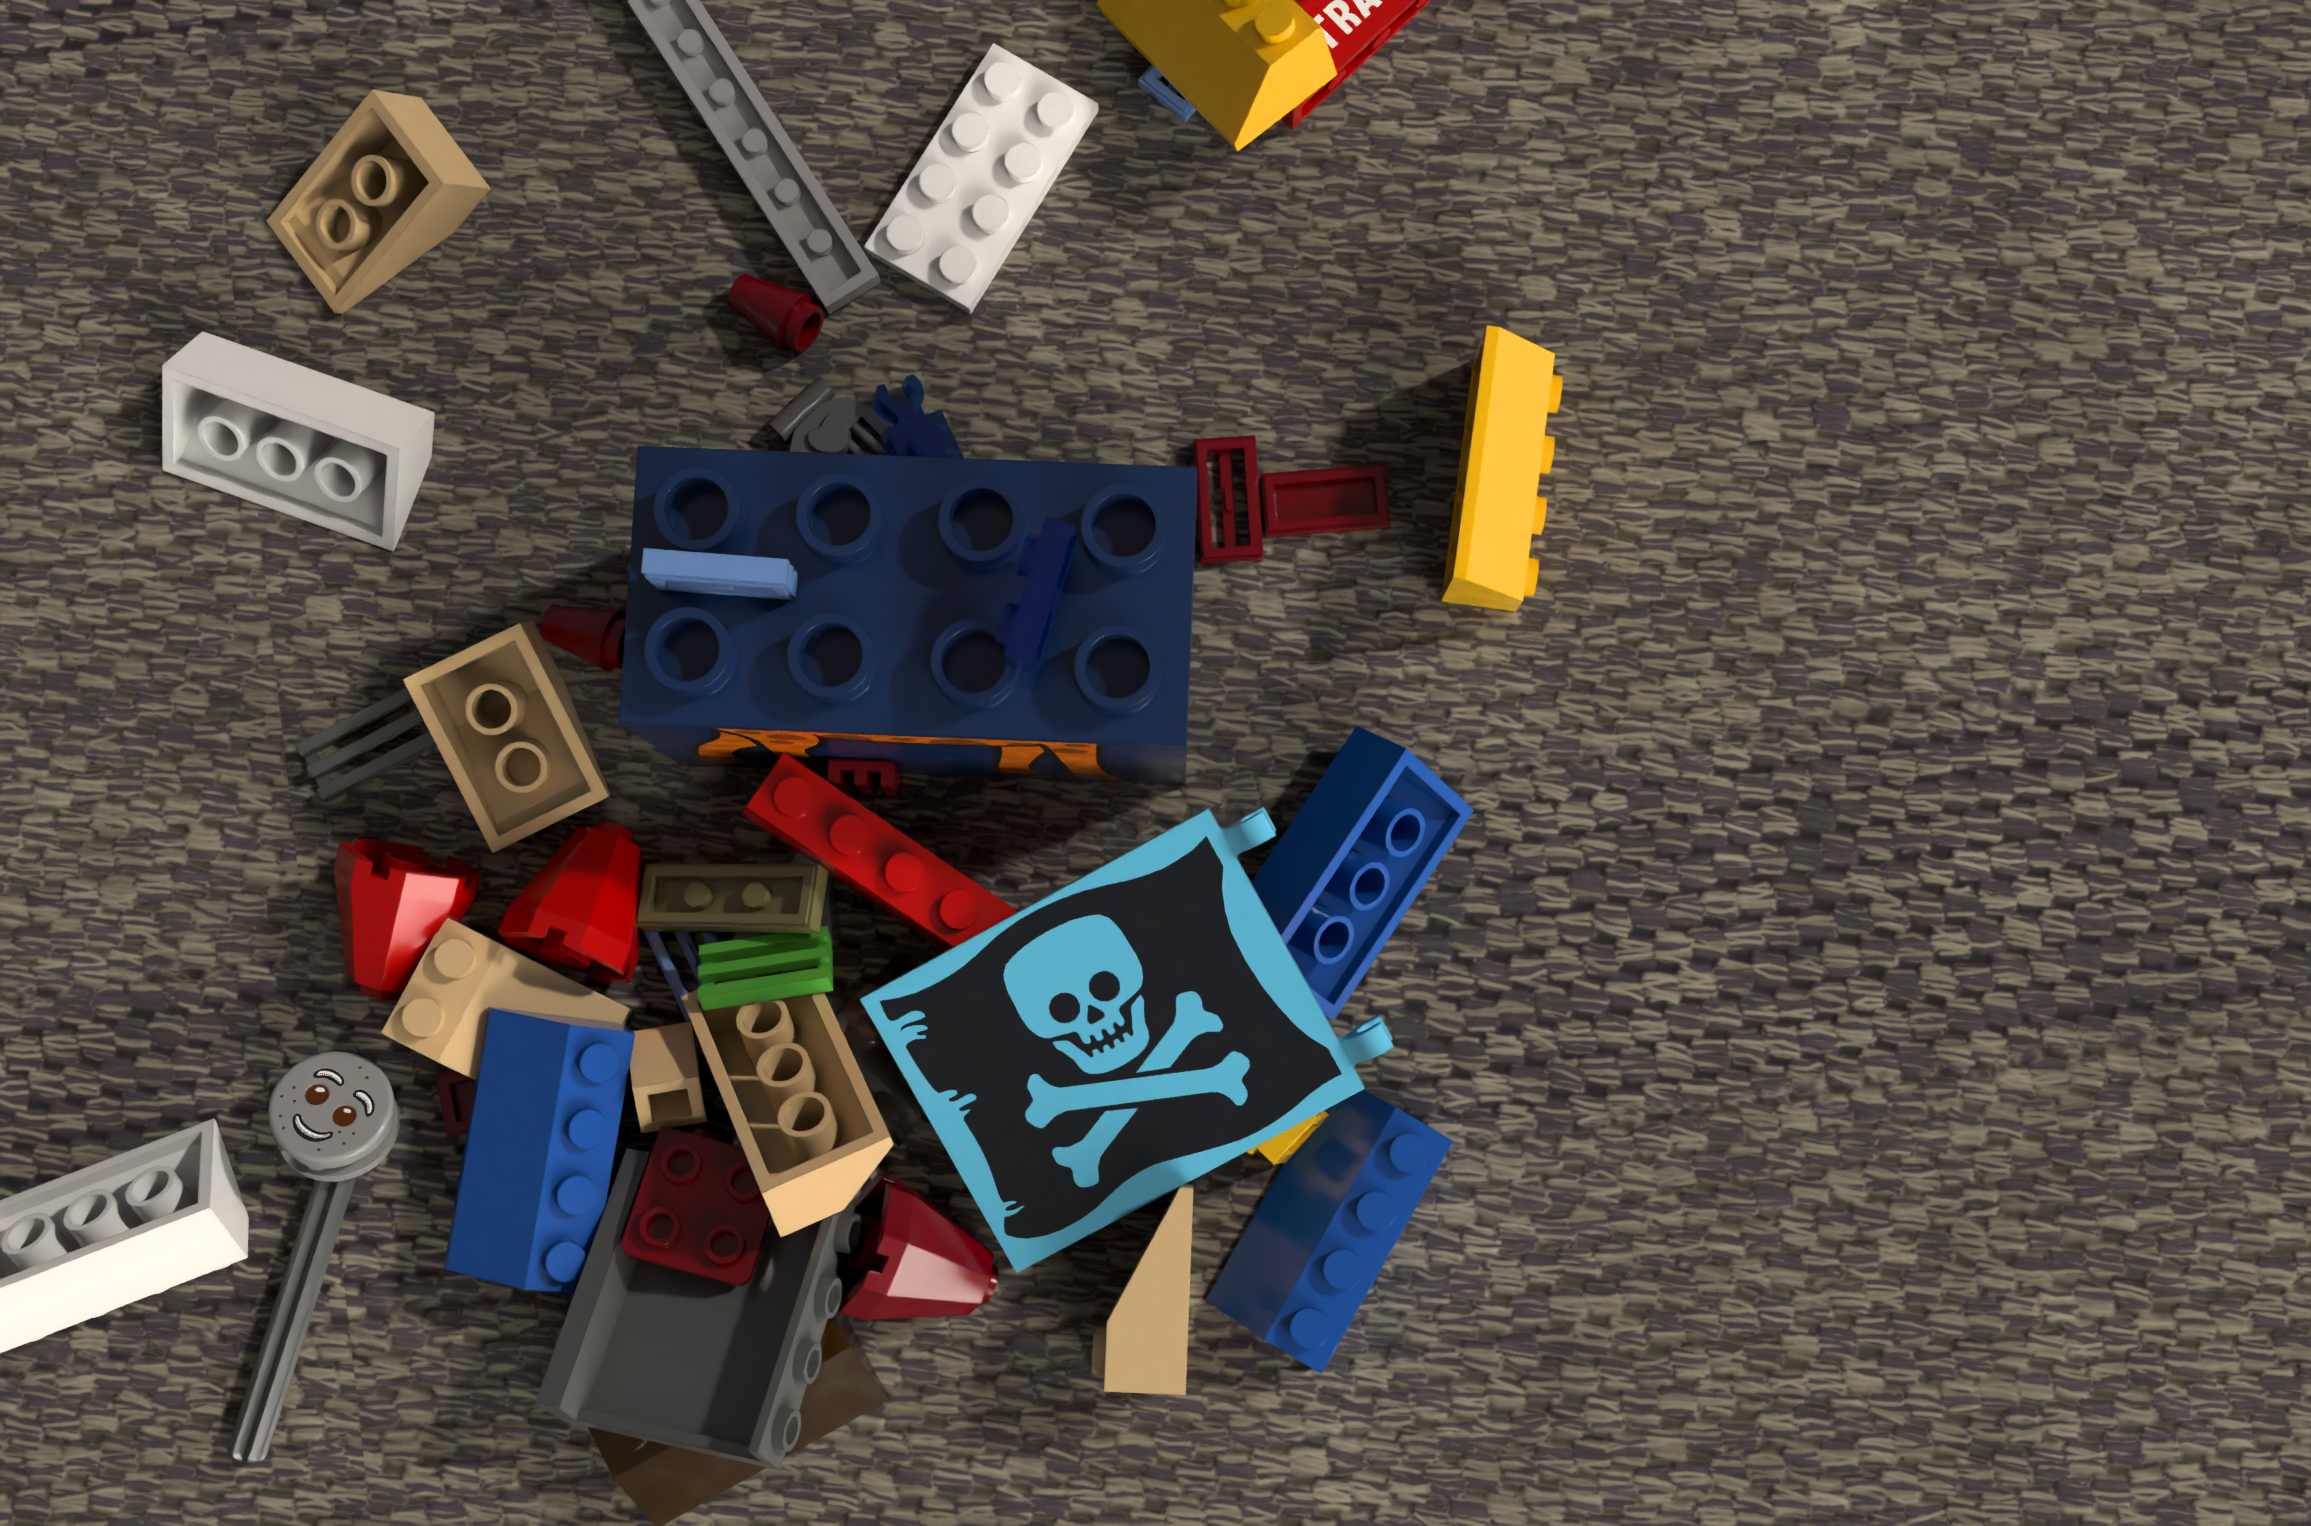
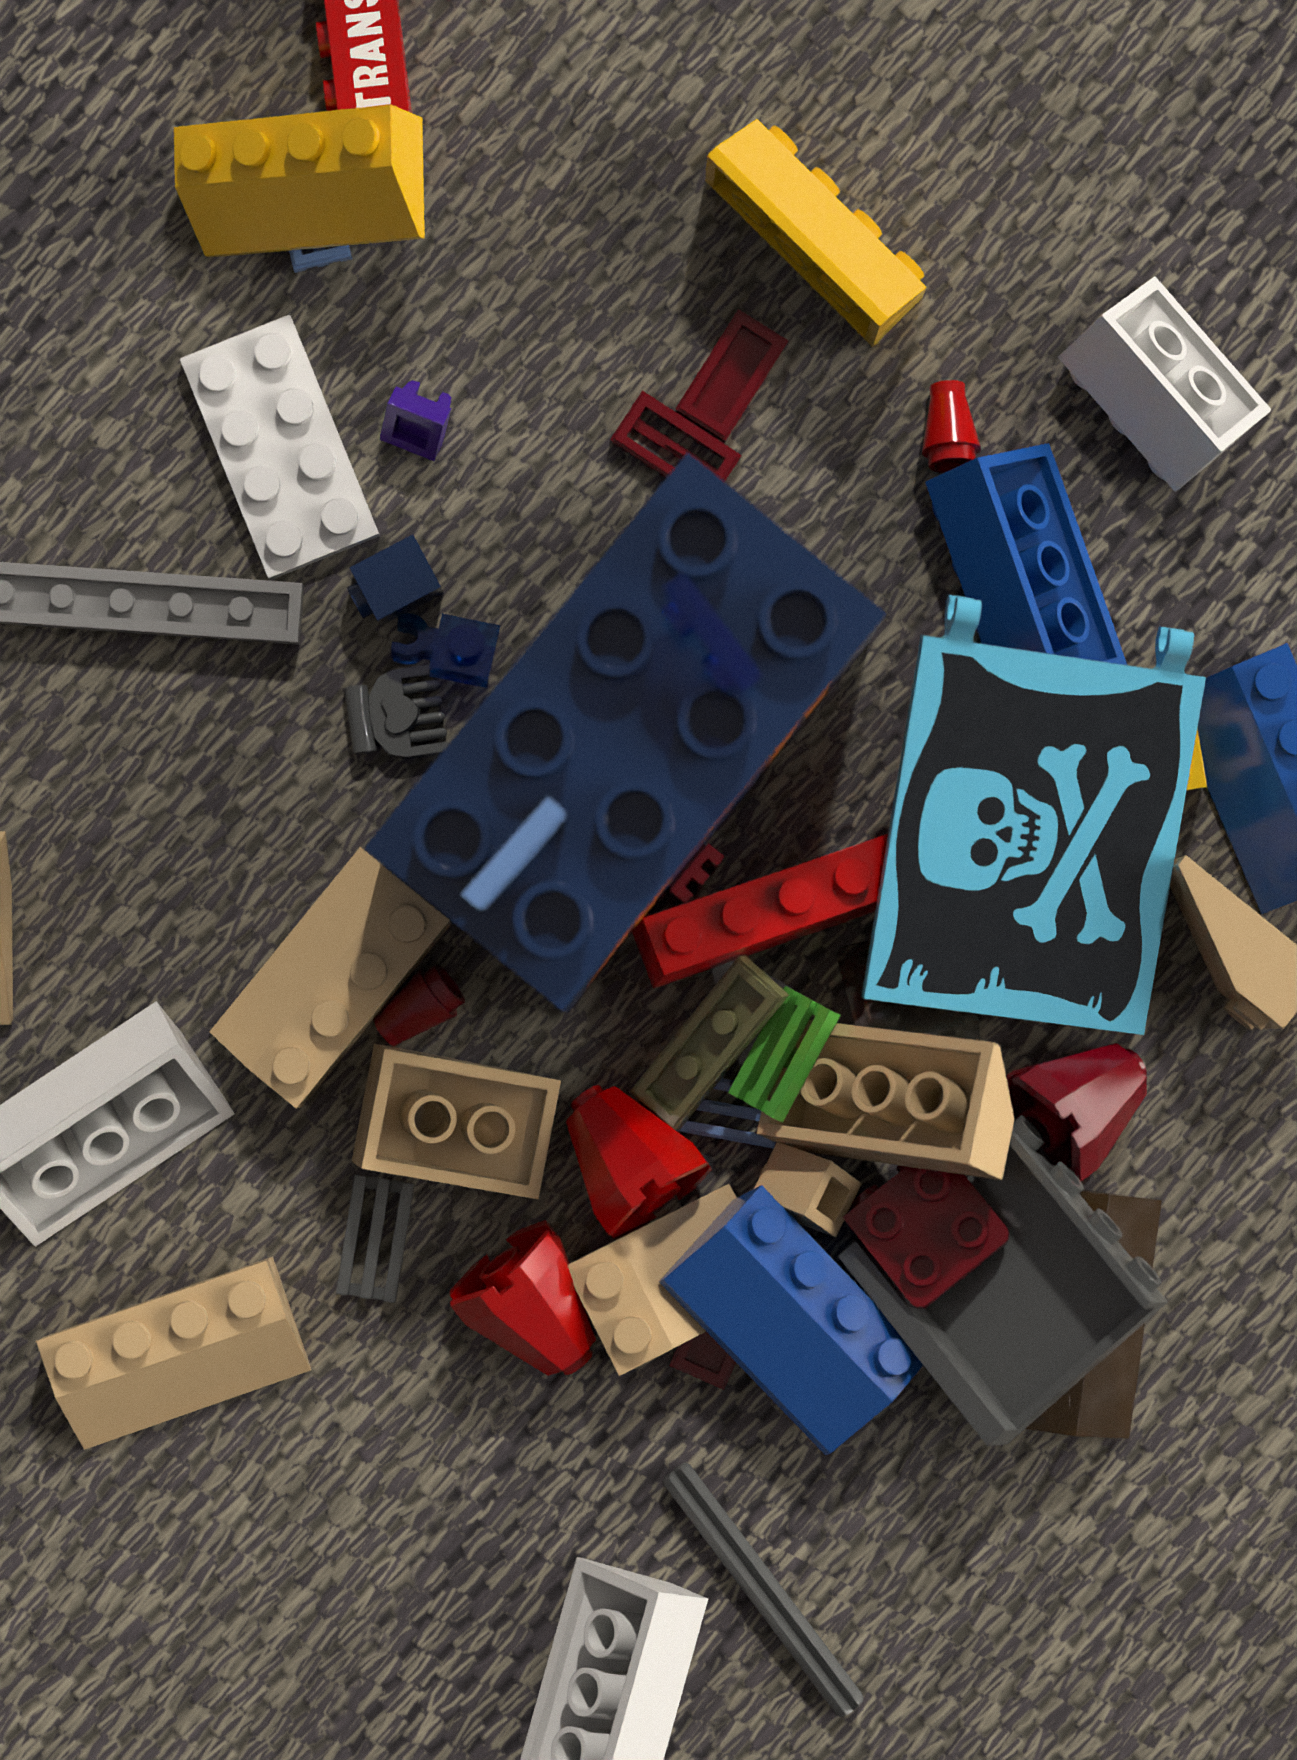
camera: 60 degrees left, 5 degrees up
light grey head [268,1051,400,1182] -> none
dark red cone [728,274,824,352] -> none
none -> tan slope [36,1256,312,1450]
none -> tan slope [209,847,453,1108]
none -> dark blue brick [346,534,444,626]
none -> dark purple tile [379,380,451,461]
none -> red cone [922,380,981,473]
none -> white slope [1058,277,1271,492]

